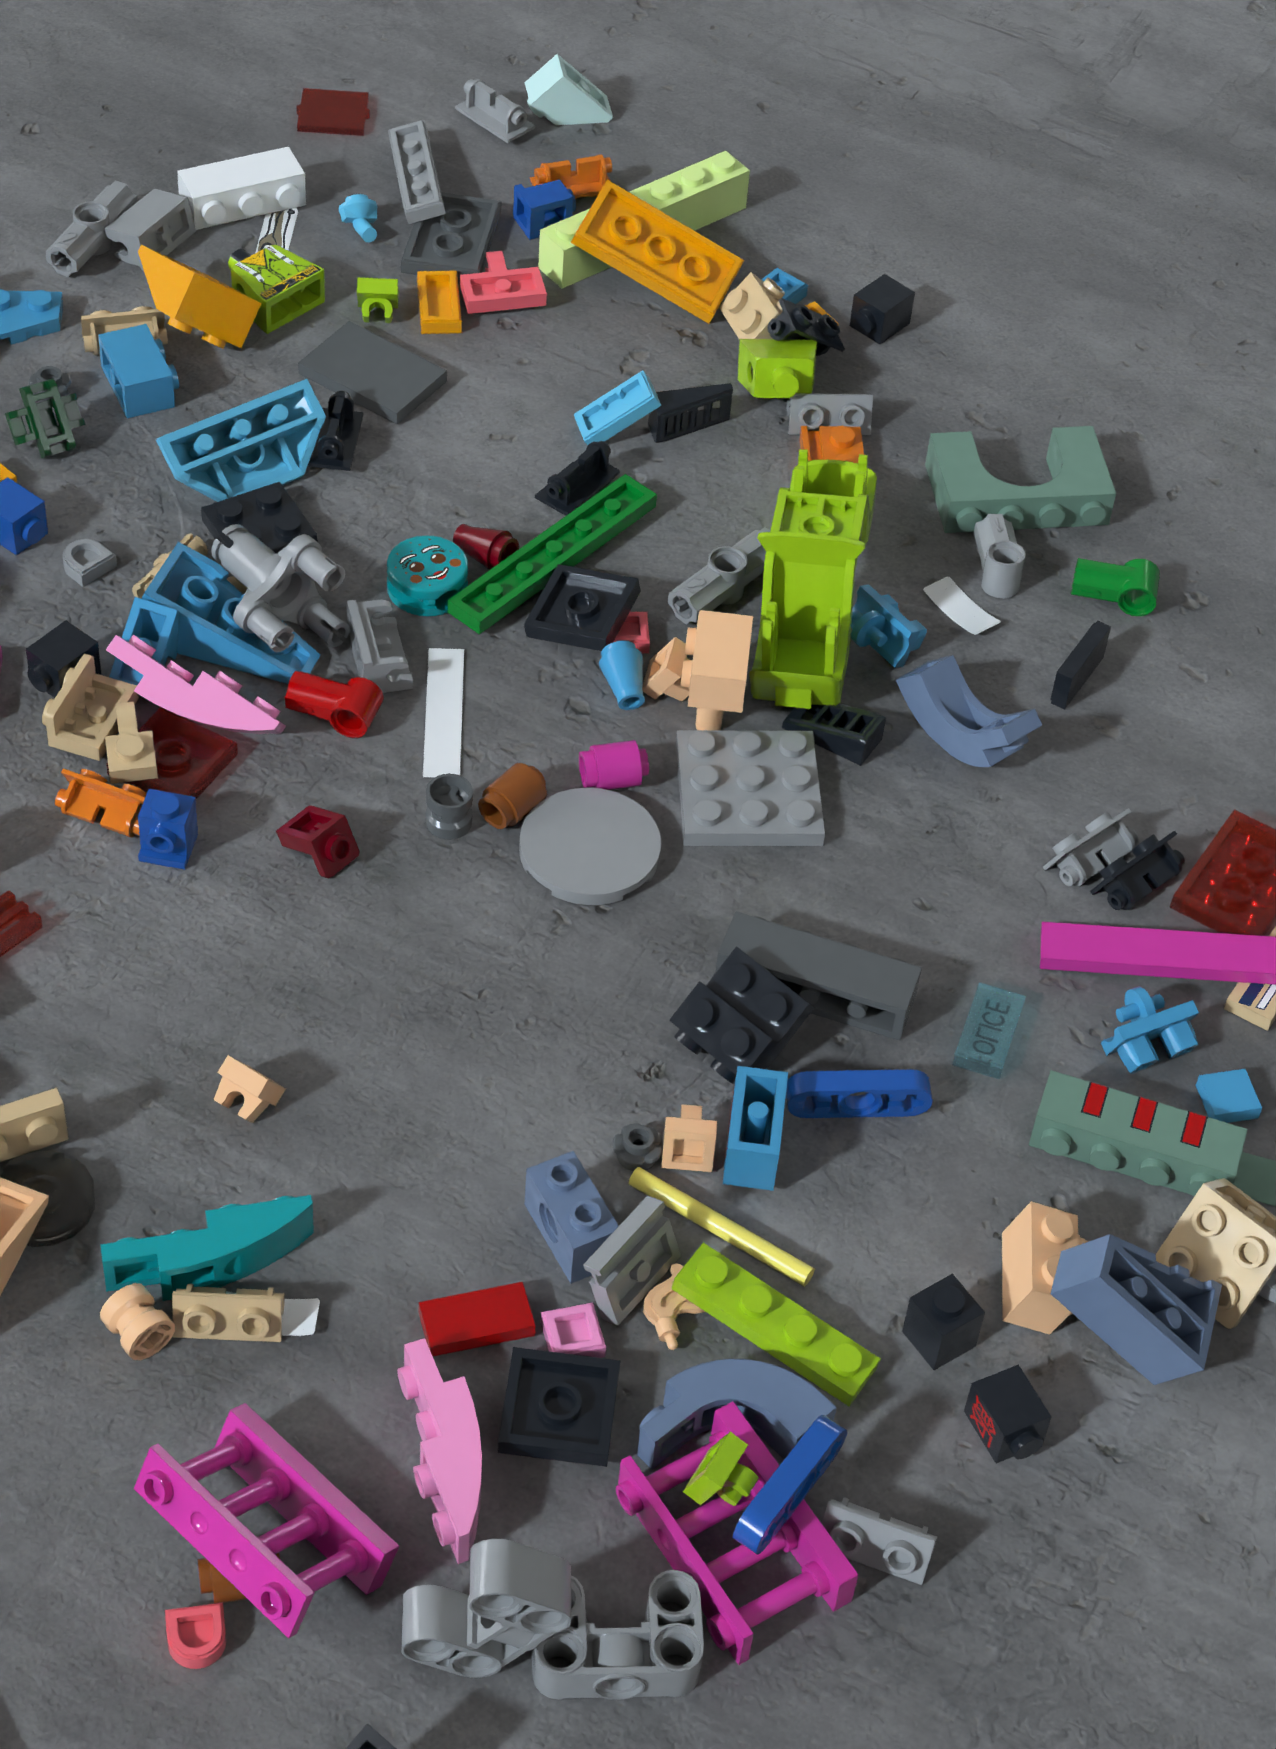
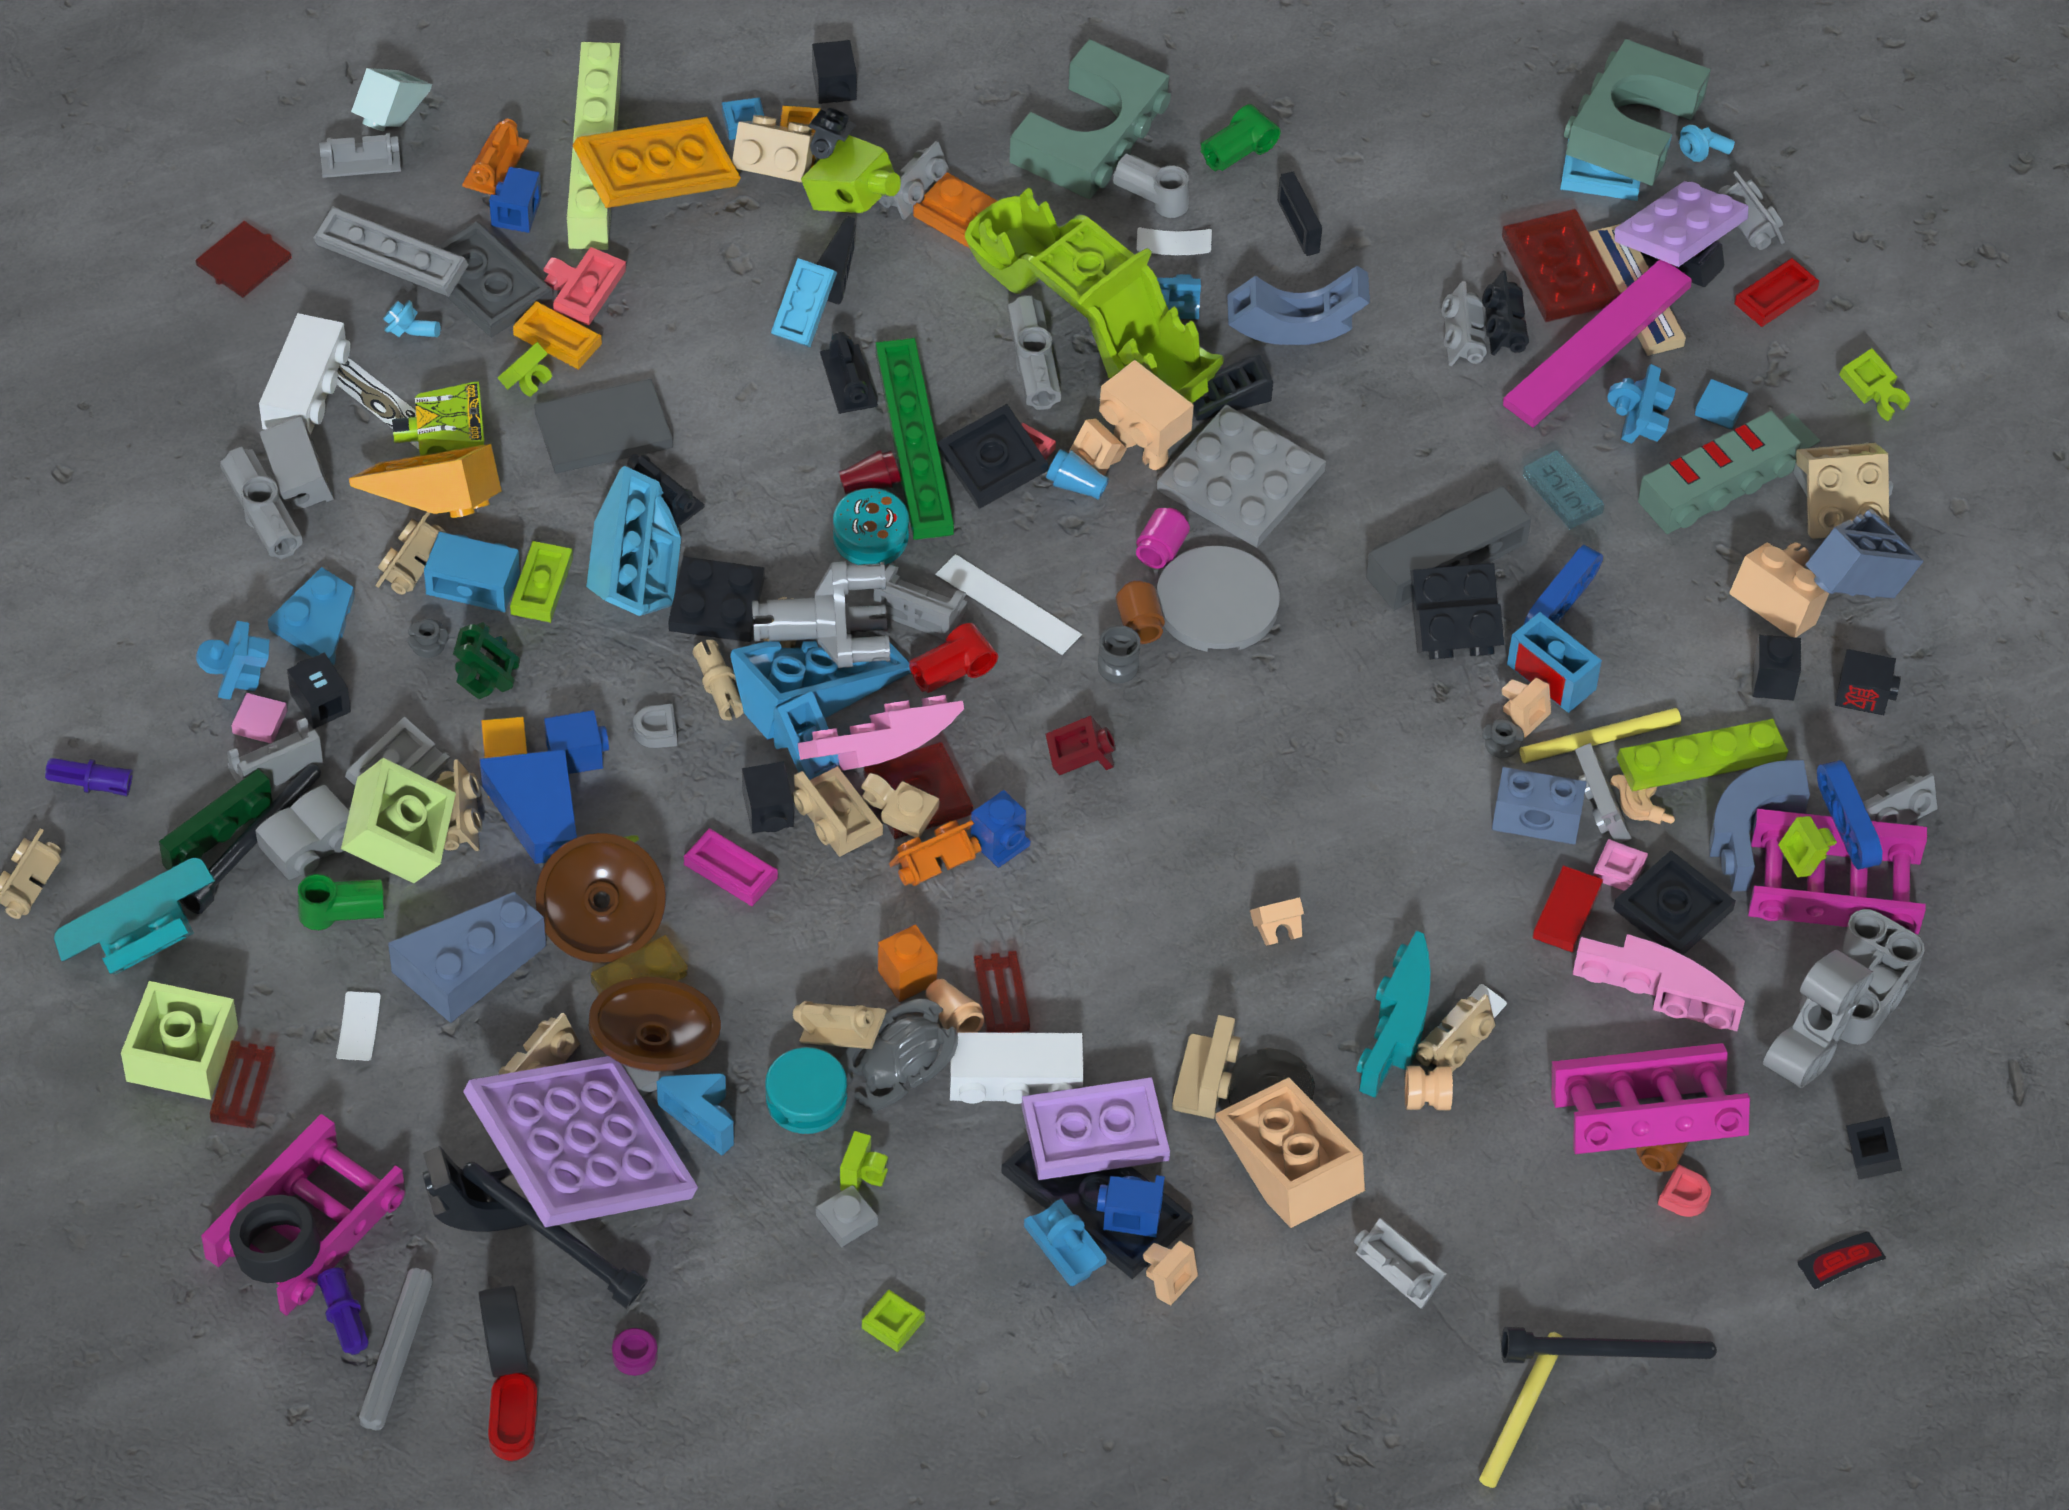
camera: 50 degrees left, 5 degrees up
none -> lime plate [510,541,573,623]

